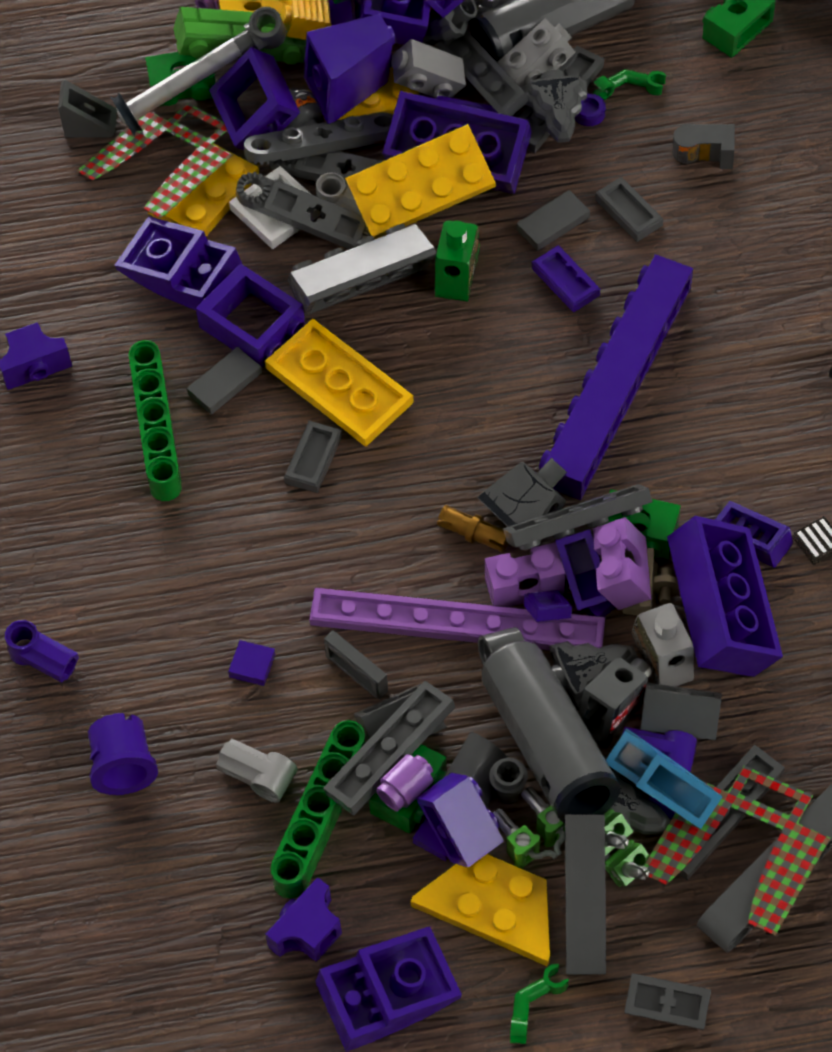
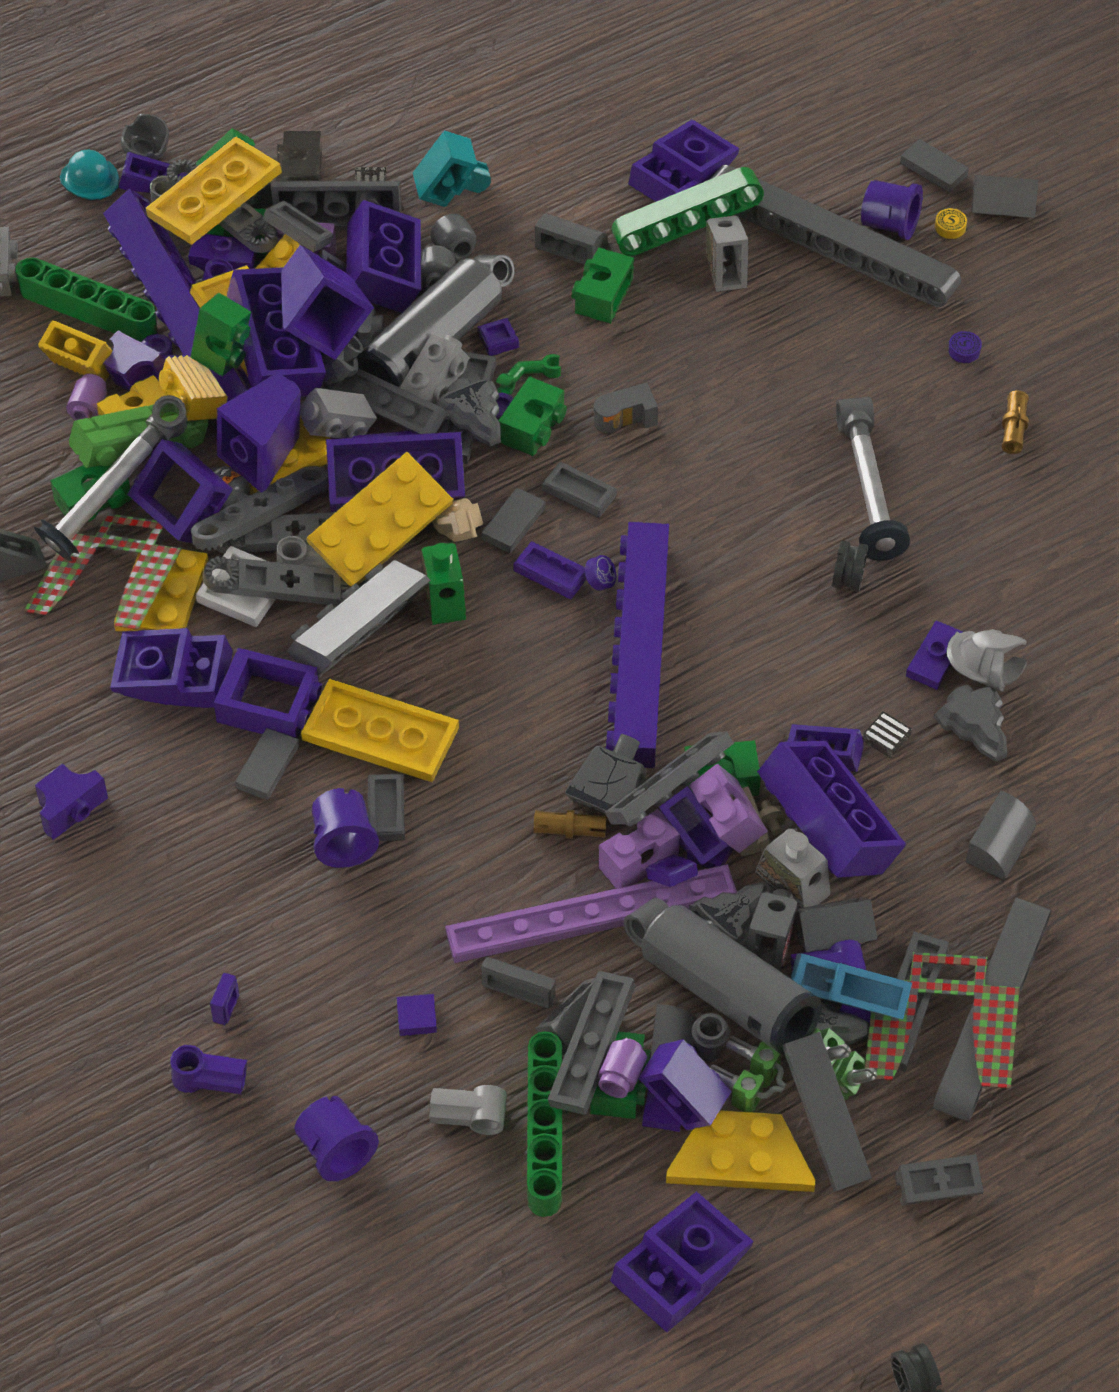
camera: 25 degrees left, 5 degrees down
green beam [129,340,182,501] -> none
dark purple brick [265,877,342,962] -> none
green arm [510,964,569,1044] -> none
none -> dark purple tile [210,973,239,1025]
none -> dark purple piece [312,788,379,868]
none -> tan piece [432,498,483,542]
none -> dark purple tile [477,318,519,356]
none -> green brick [498,376,567,456]
none -> dark purple tile [585,555,617,591]

